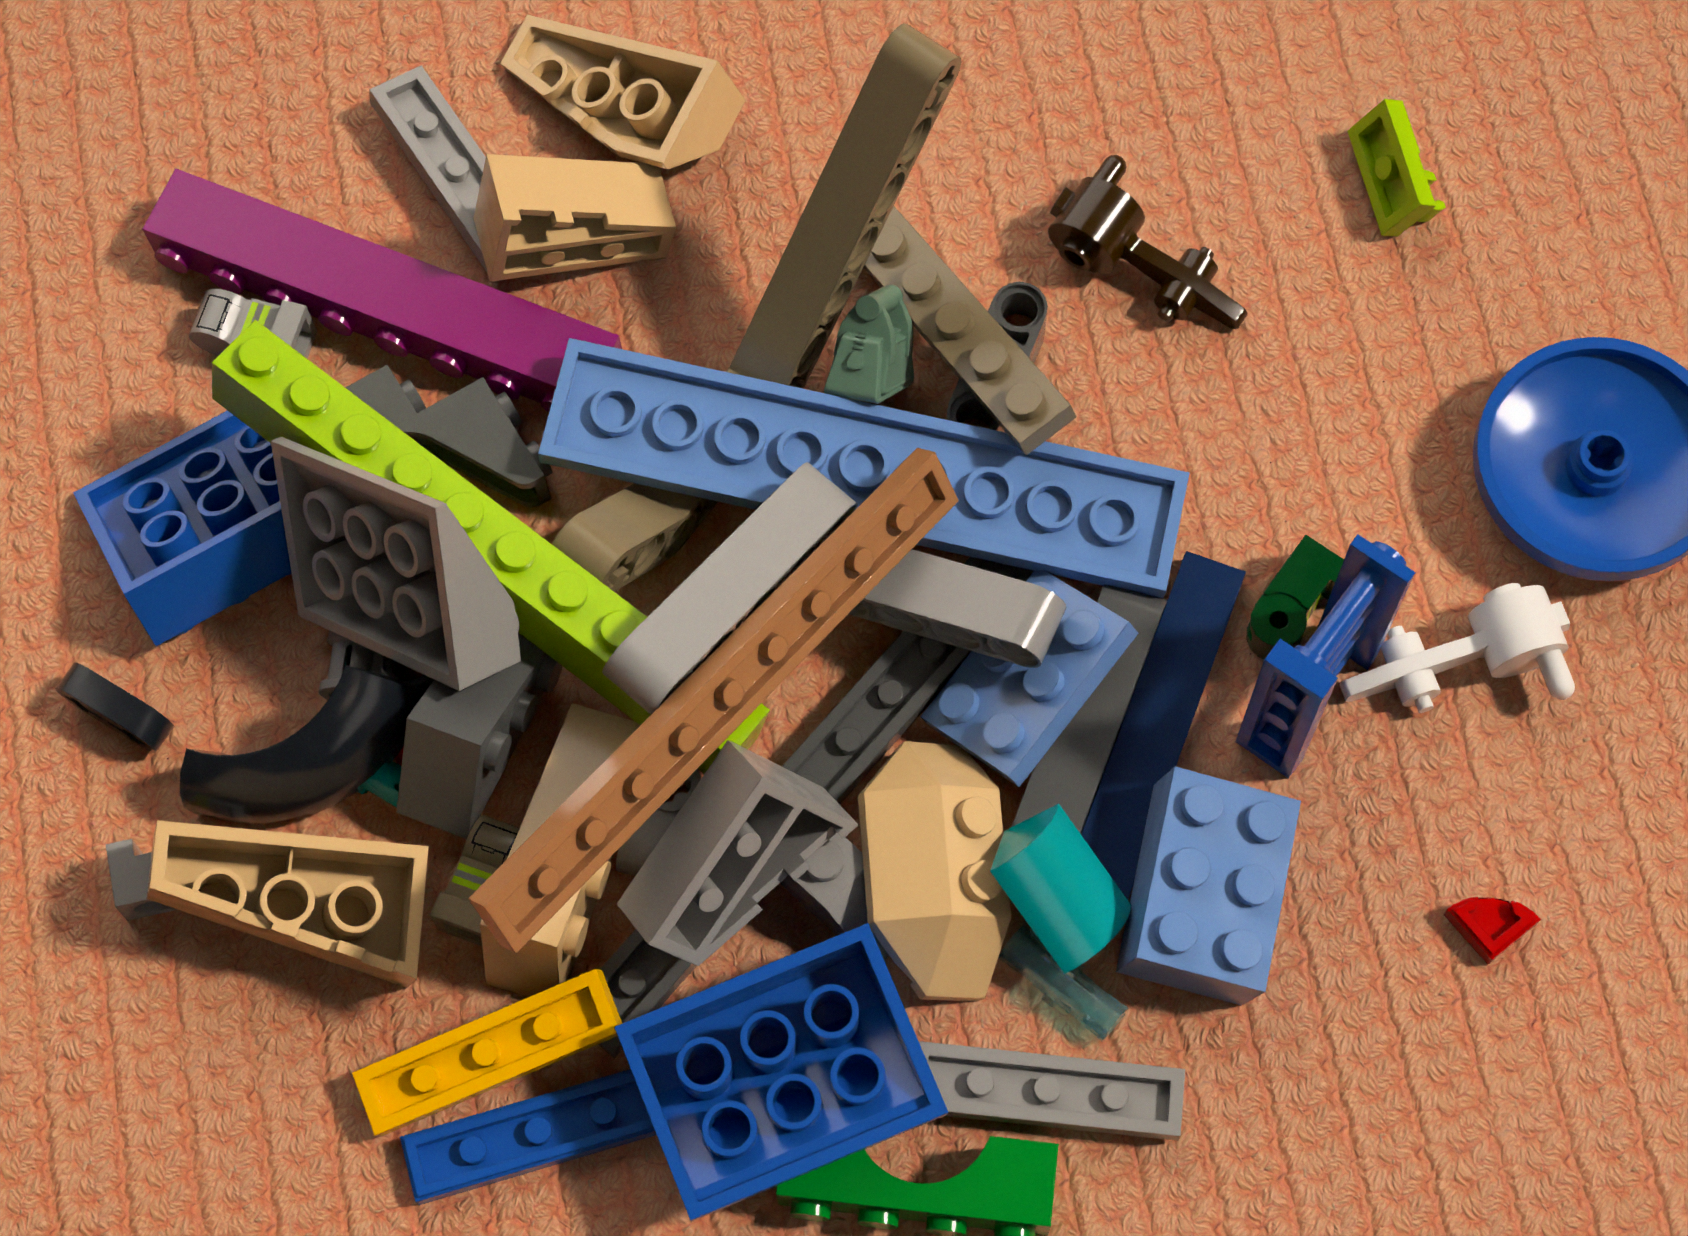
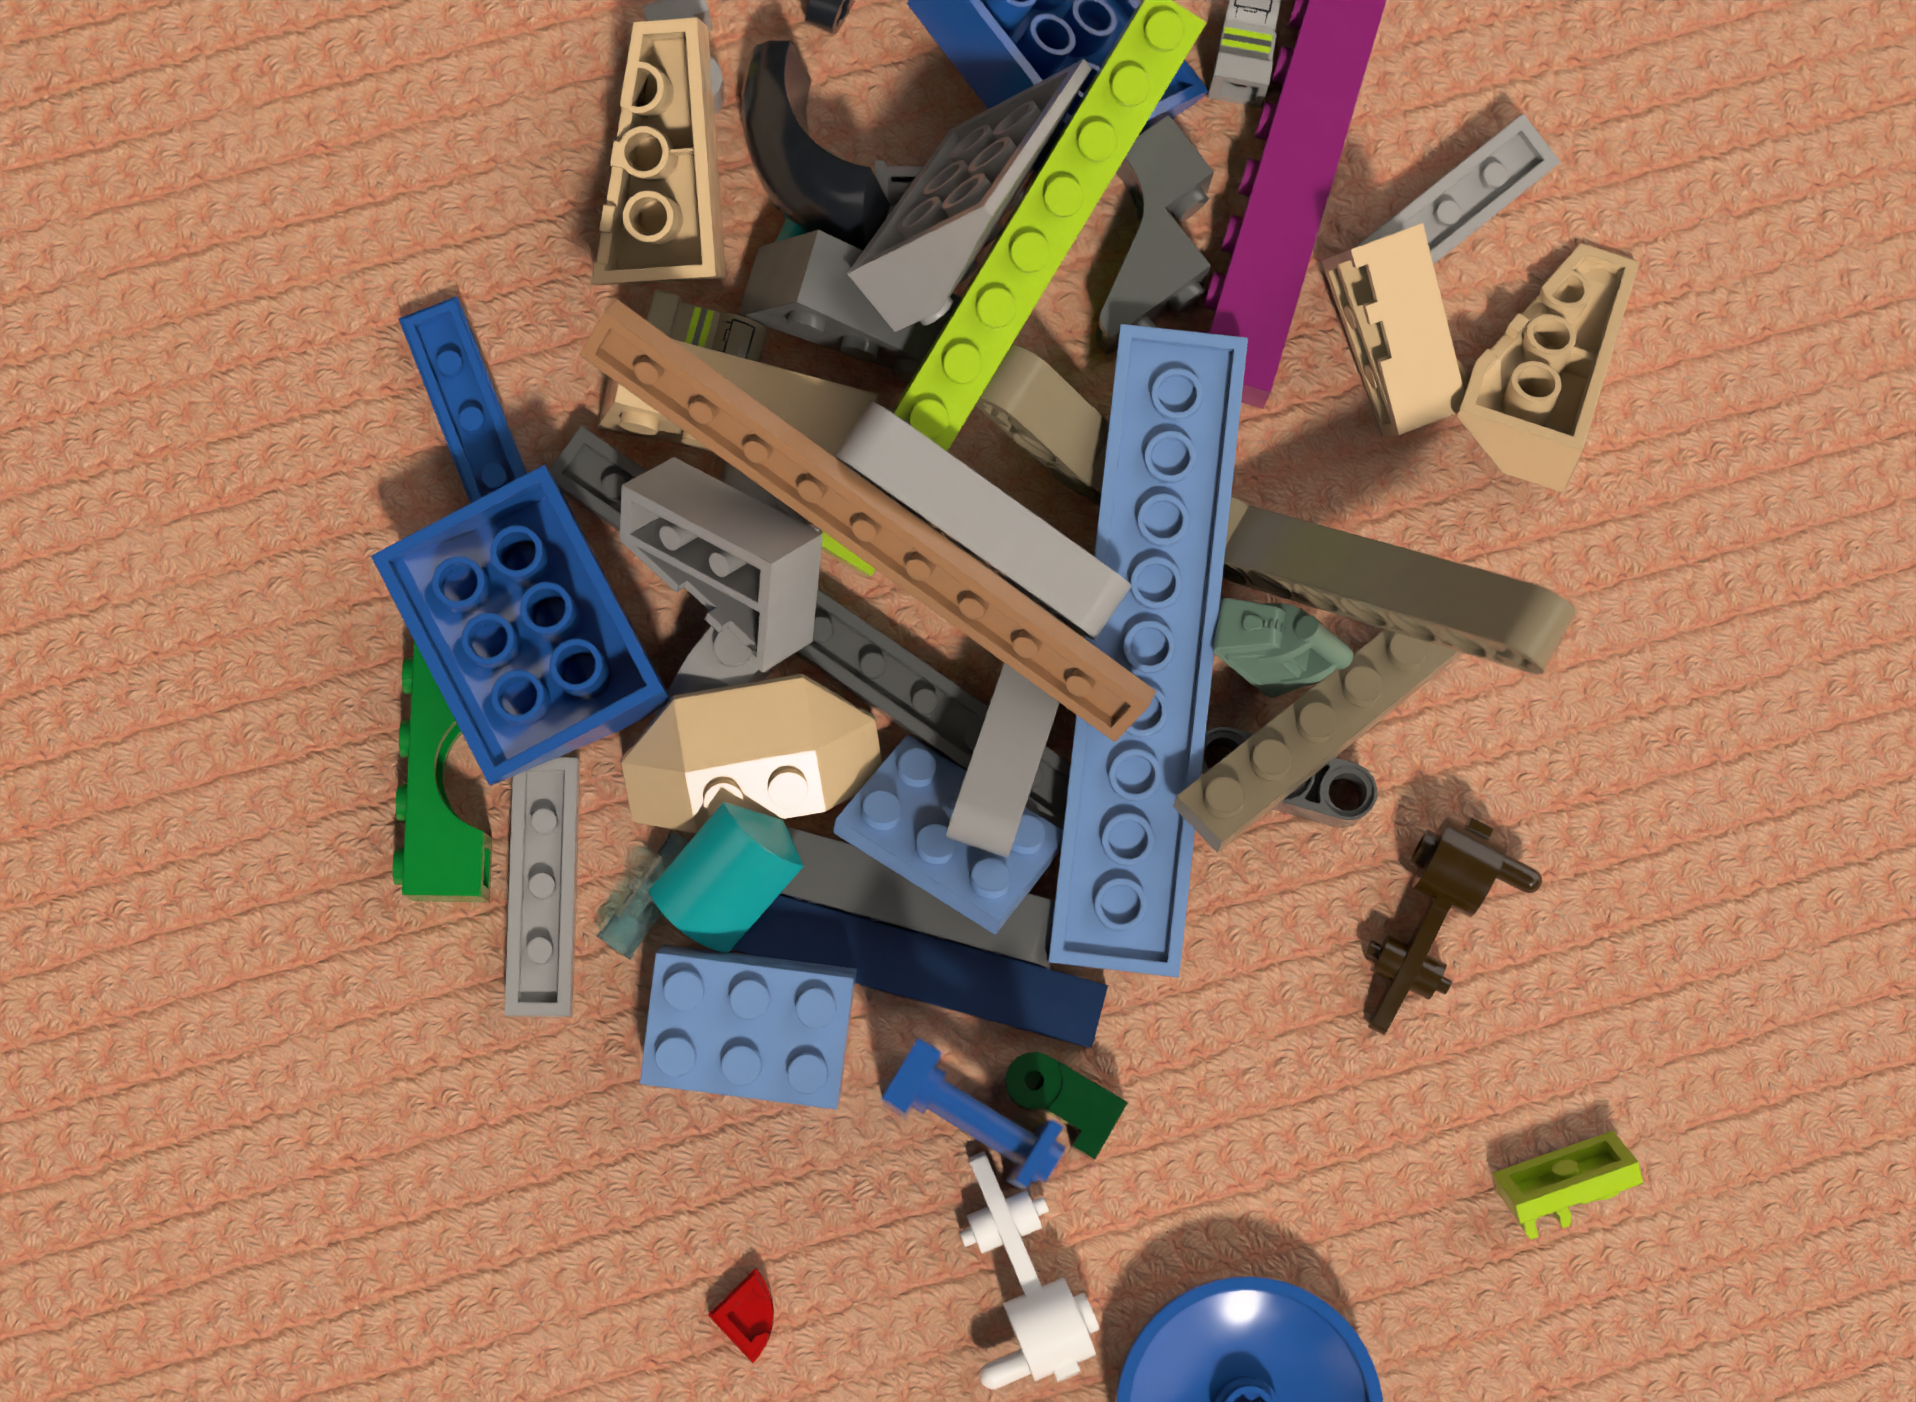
camera: 75 degrees right, 10 degrees up
yellow plate [352,969,622,1136] -> none

